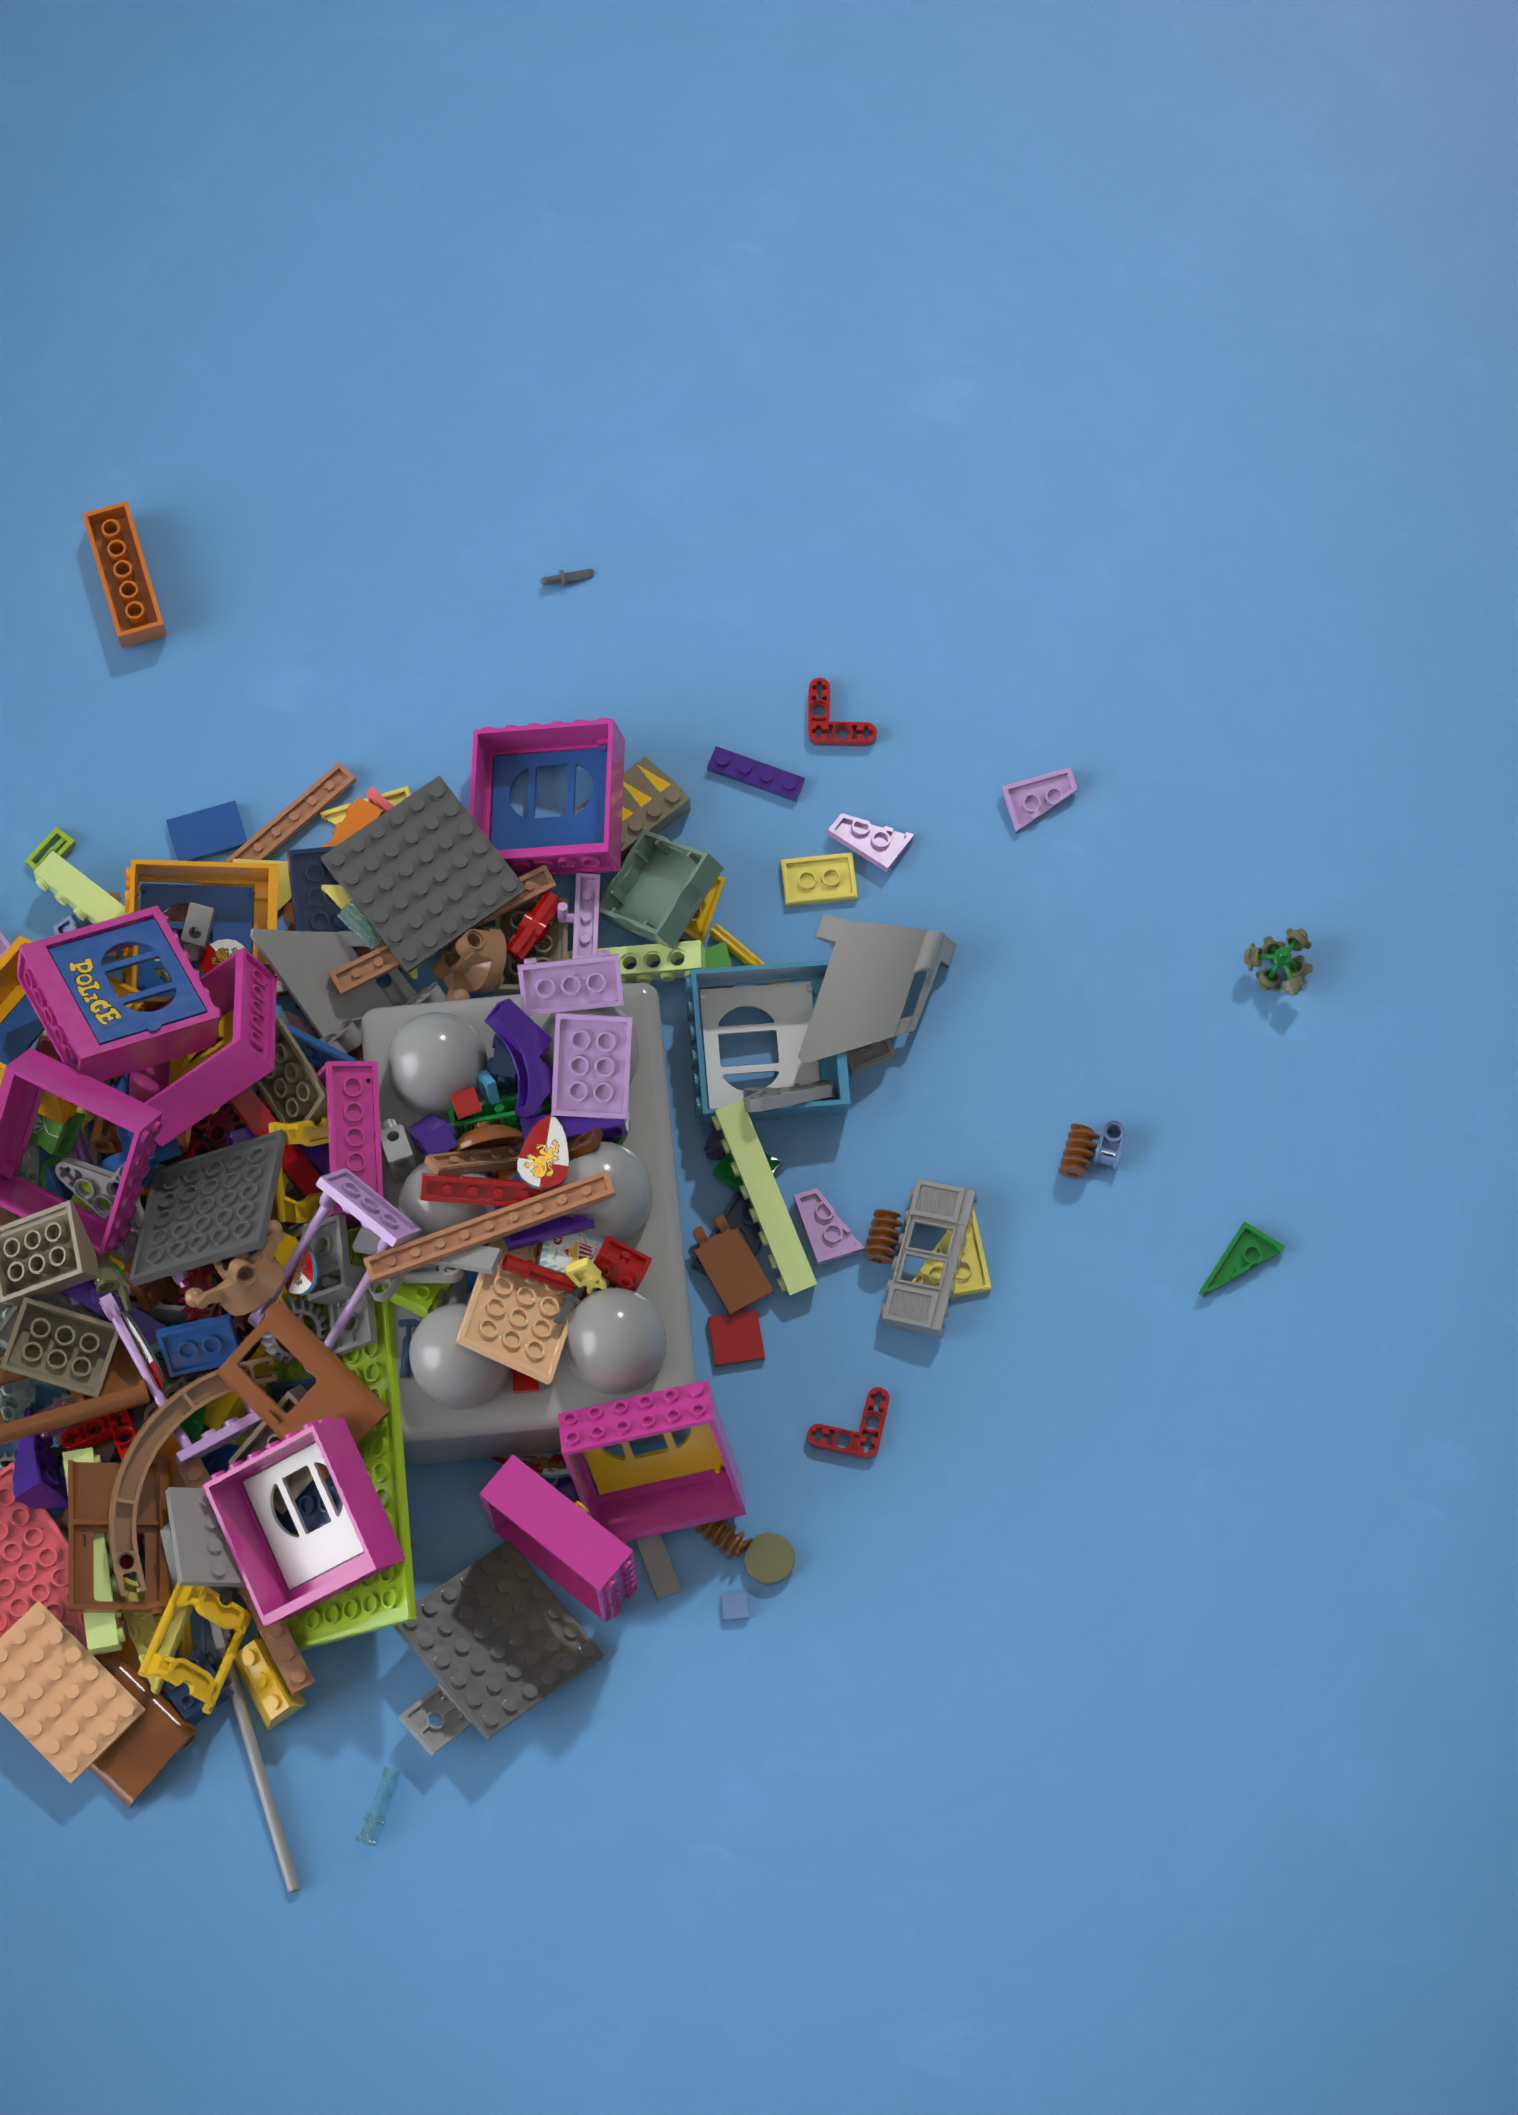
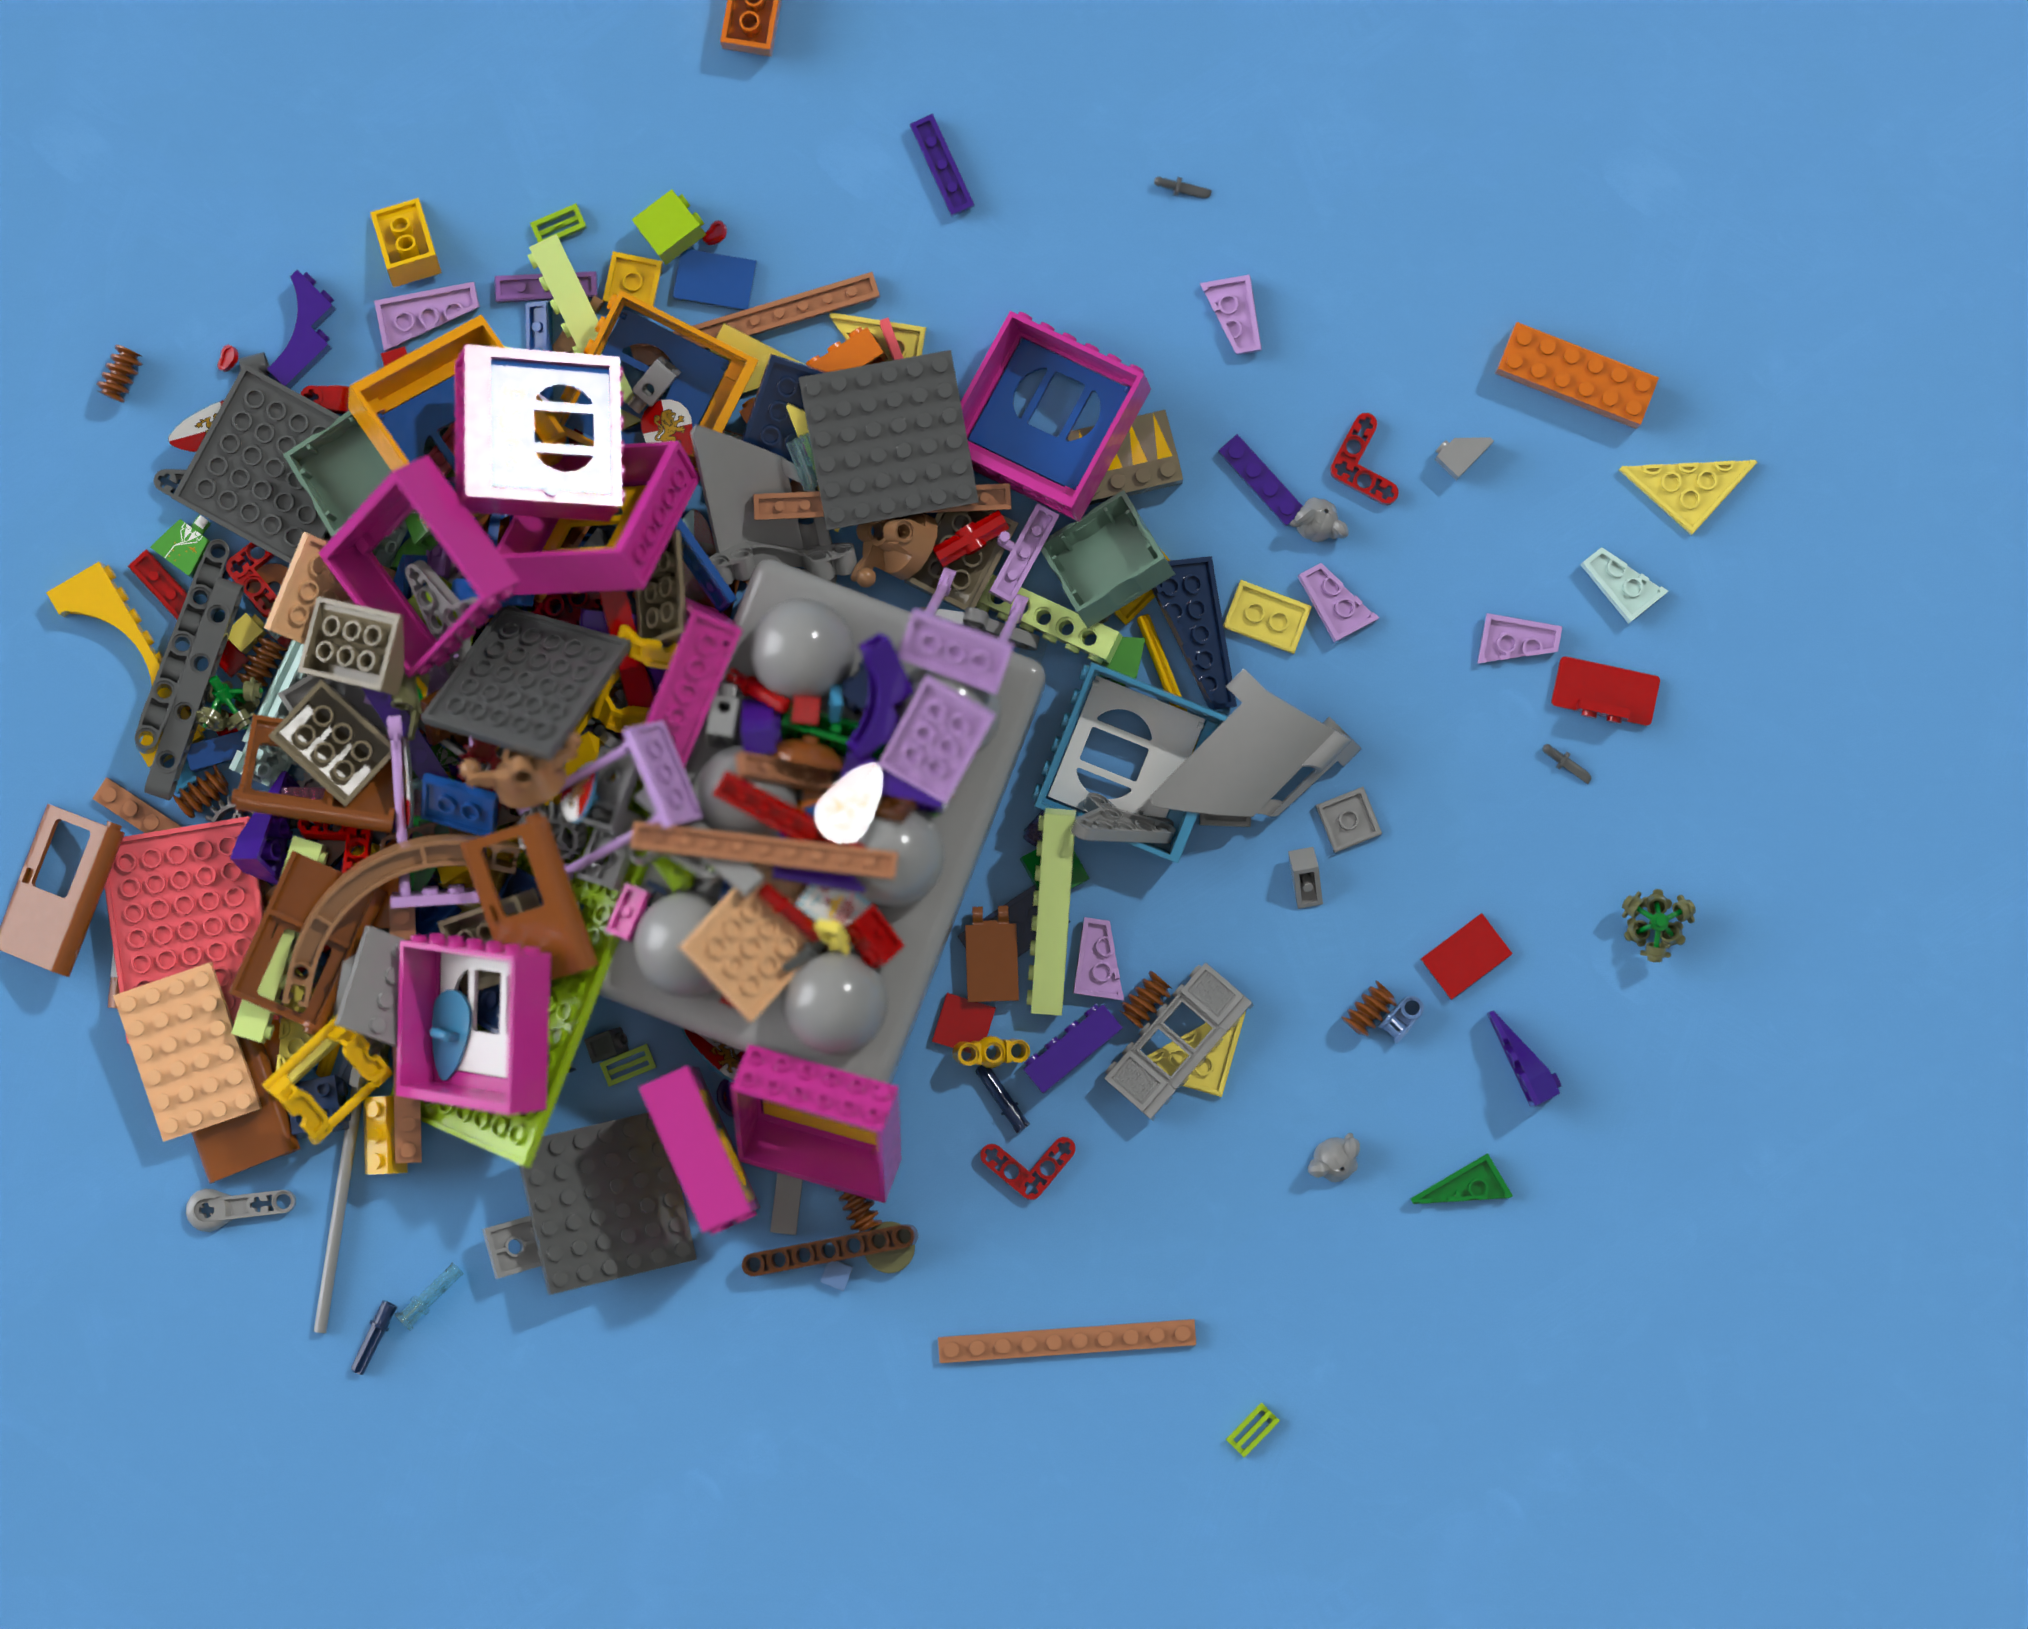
camera: 30 degrees right, 15 degrees up
none -> light grey beam [186,1189,296,1232]
none -> dark blue axle [351,1300,398,1375]
none -> dark azure shield [430,989,472,1080]
none -> medium lavender tile [495,271,598,303]
none -> dark grey bracket [584,1027,629,1063]
none -> lime tile [599,1044,657,1087]
none -> yellow plate [602,251,663,307]
none -> dark pink plate [605,883,652,942]
none -> lime brick [631,189,706,265]
none -> red piece [702,221,727,245]
none -> red axle [726,668,790,713]
none -> reddish brown beam [742,1224,918,1276]
none -> dark purple plate [910,114,975,217]
none -> nougat plate [938,1319,1196,1363]
none -> yellow piece [952,1036,1030,1068]
none -> dark blue axle [975,1065,1030,1133]
none -> dark purple brick [1023,1004,1123,1093]
none -> dark blue wing [1152,556,1237,710]
none -> lavender wing [1200,275,1262,355]
none -> lime tile [1226,1402,1280,1458]
none -> light grey slope [1288,847,1323,909]
none -> light grey hair [1290,497,1349,542]
none -> light grey hair [1307,1133,1360,1182]
none -> light grey tile [1316,787,1382,853]
none -> red tile [1420,913,1513,1000]
none -> light grey slope [1435,437,1494,481]
none -> dark purple wedge [1487,1010,1562,1106]
none -> orange brick [1495,322,1659,429]
none -> dark grey piece [1542,744,1591,784]
none -> red bracket [1551,656,1660,726]
none -> light aqua wing [1580,547,1669,624]
none -> light yellow tile [1619,460,1758,535]

